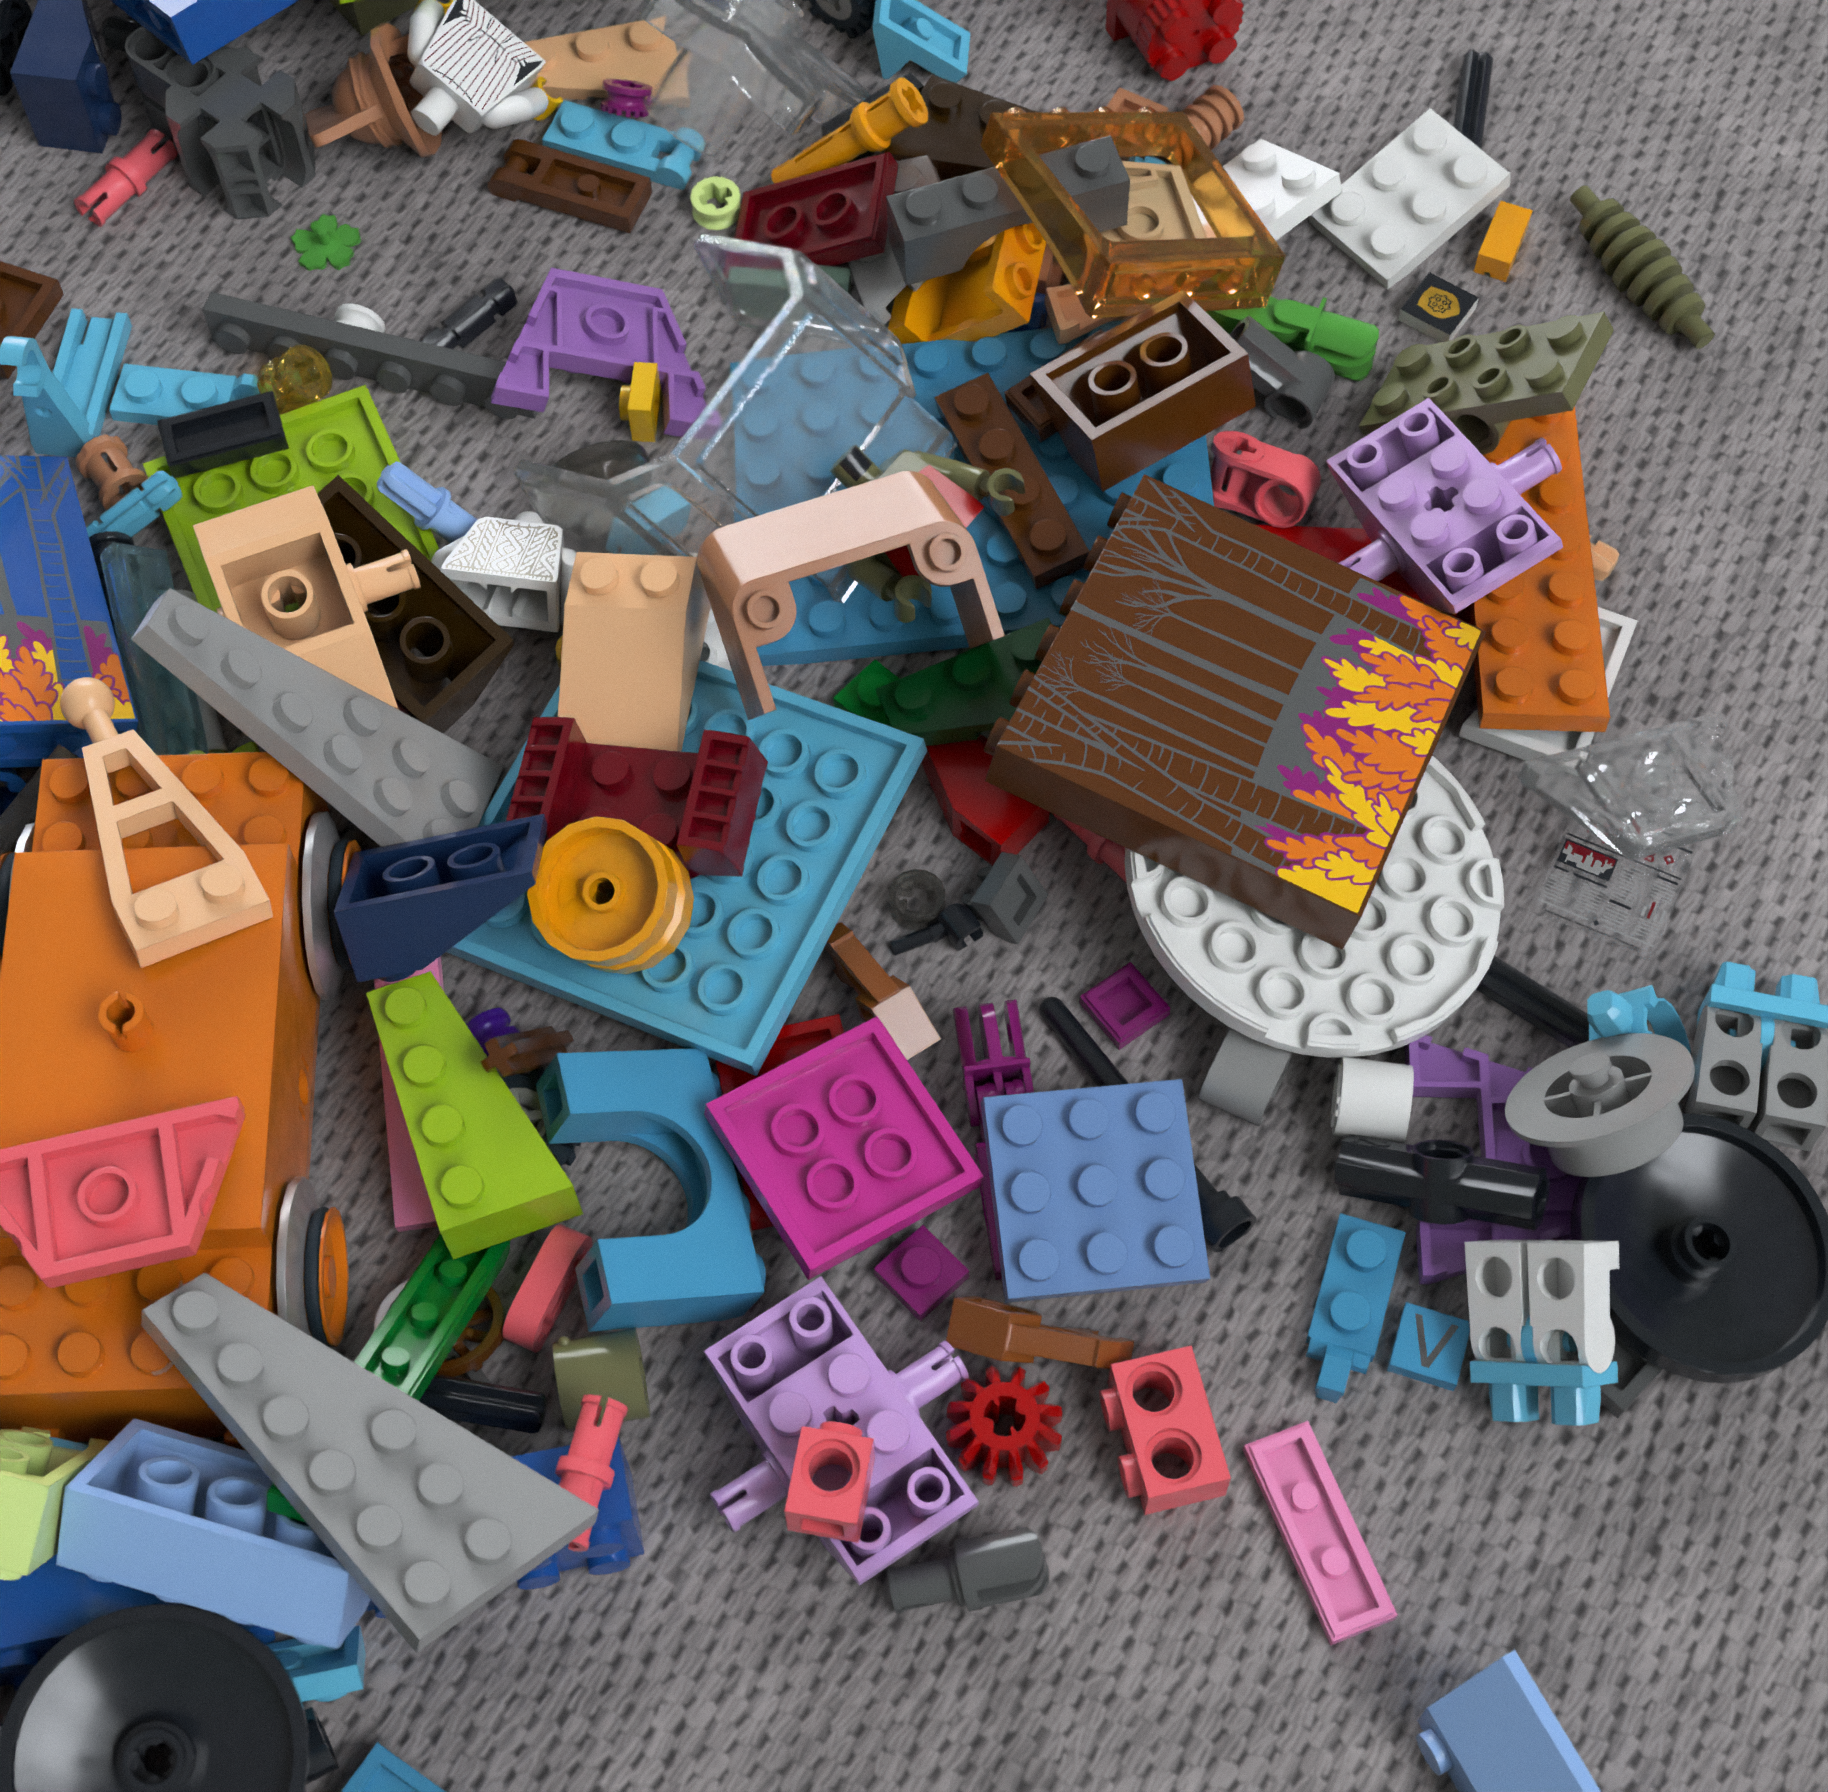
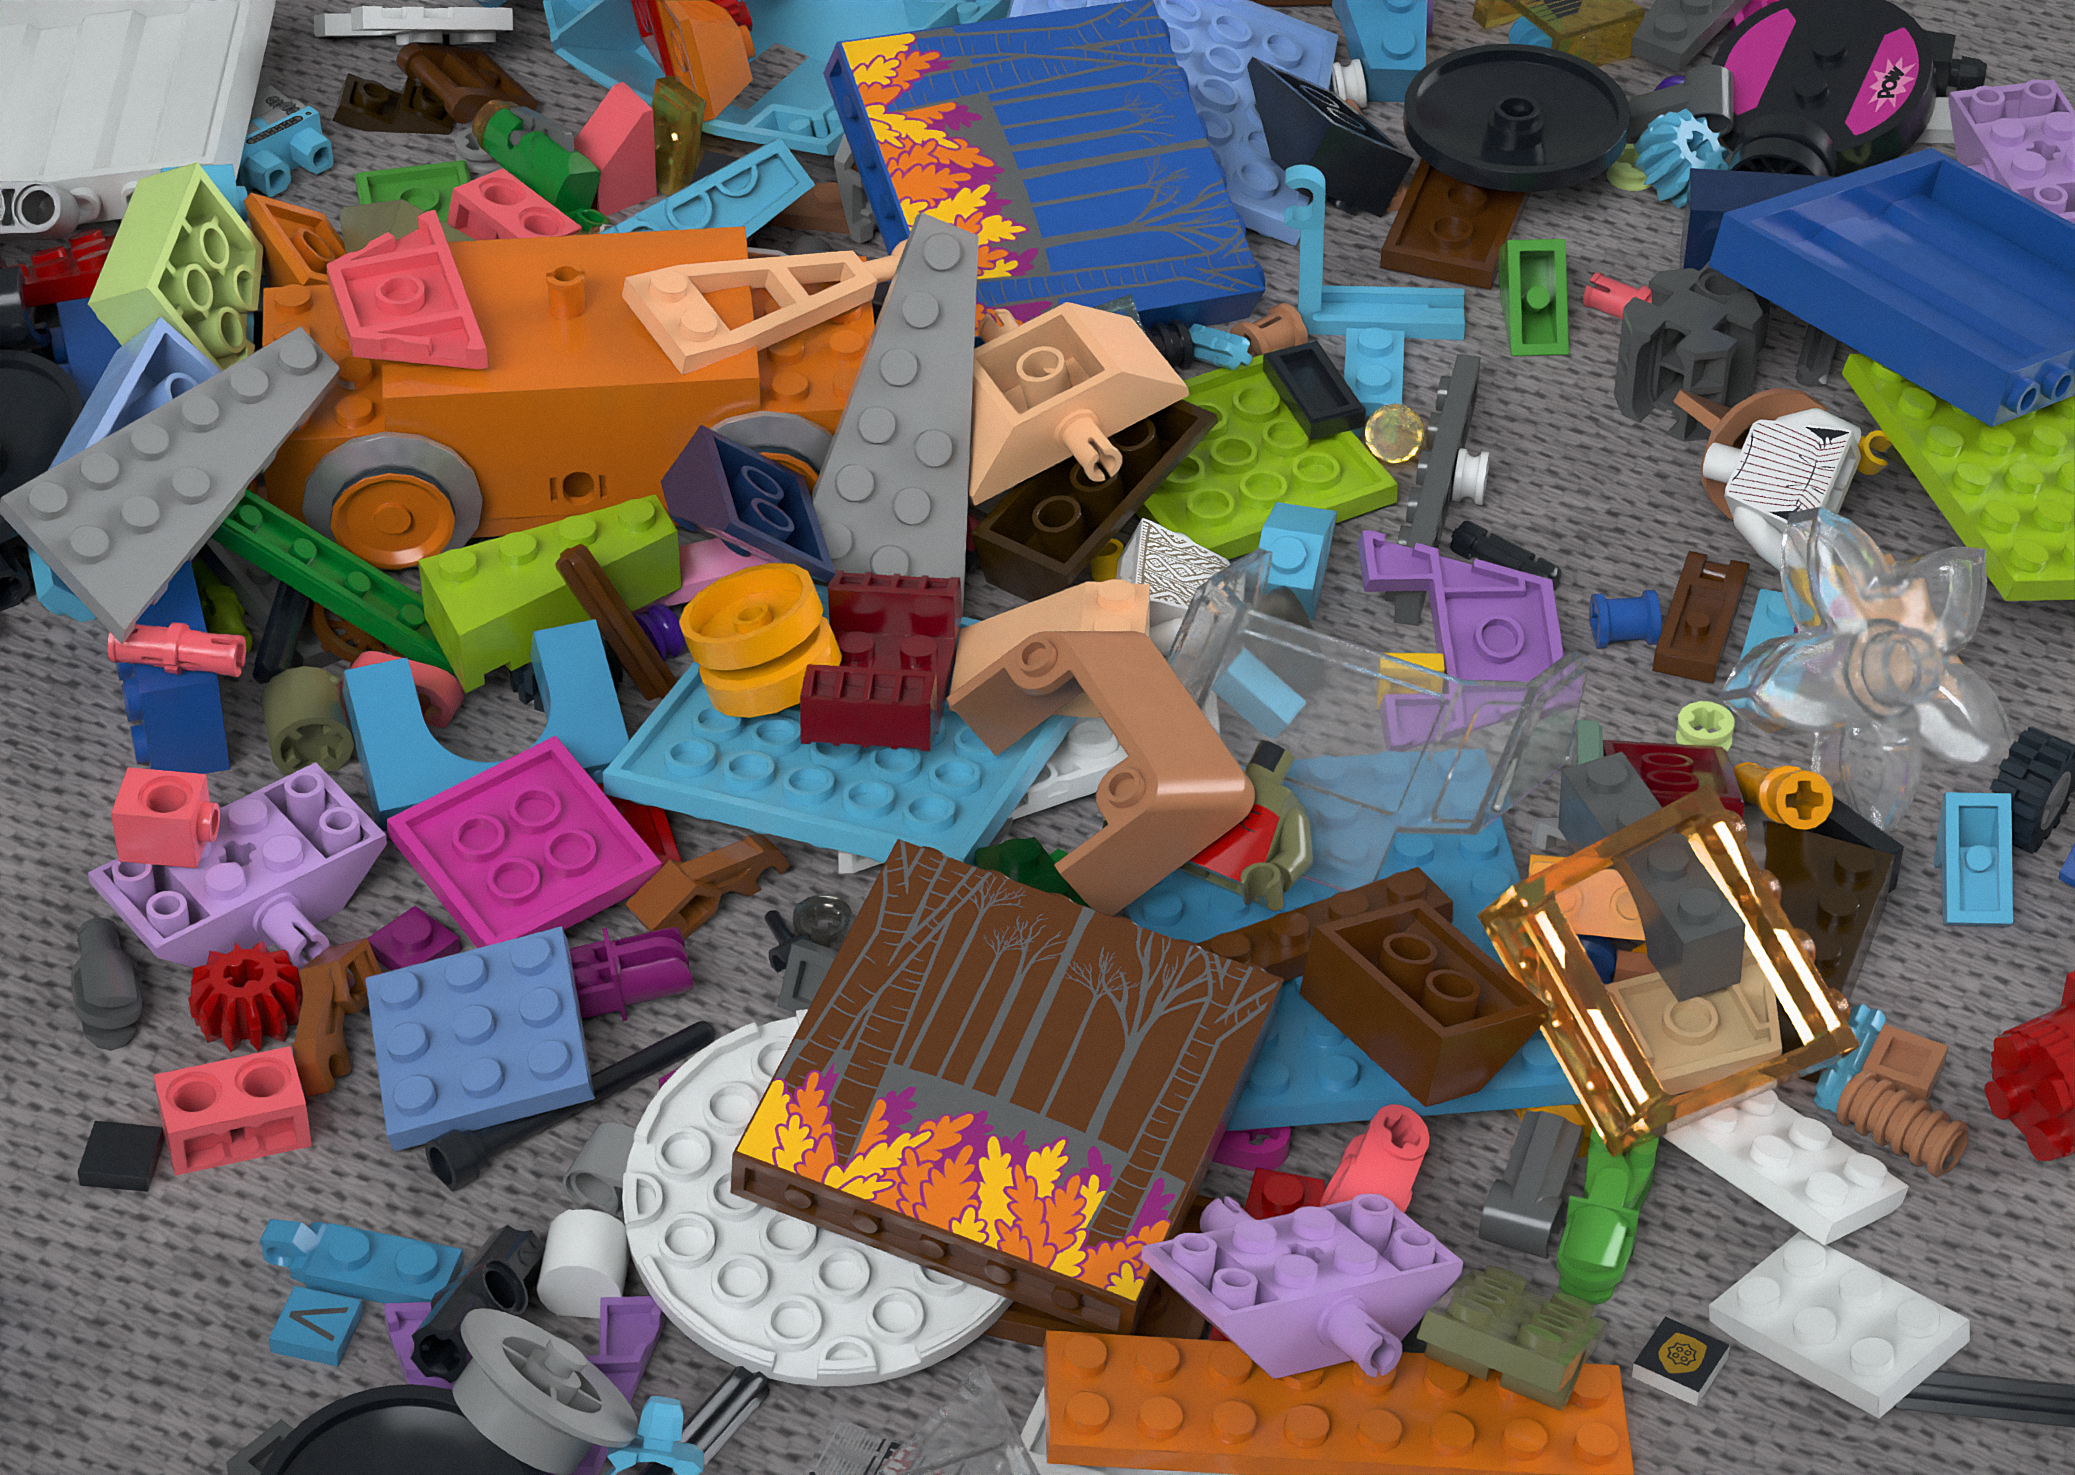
camera: 85 degrees right, 20 degrees down
bright green plant [291,214,361,271] -> none
light blue axle [376,462,477,543] -> none
bright pink tile [1243,1421,1398,1646] -> none
white hips [1464,1239,1619,1426] -> none
light orange piece [1474,200,1533,282] -> none
none -> black tile [77,1121,165,1192]
none -> medium azure slope [1251,502,1337,621]
none -> bright green slope [1498,239,1569,356]
none -> blue bush [1589,589,1662,649]

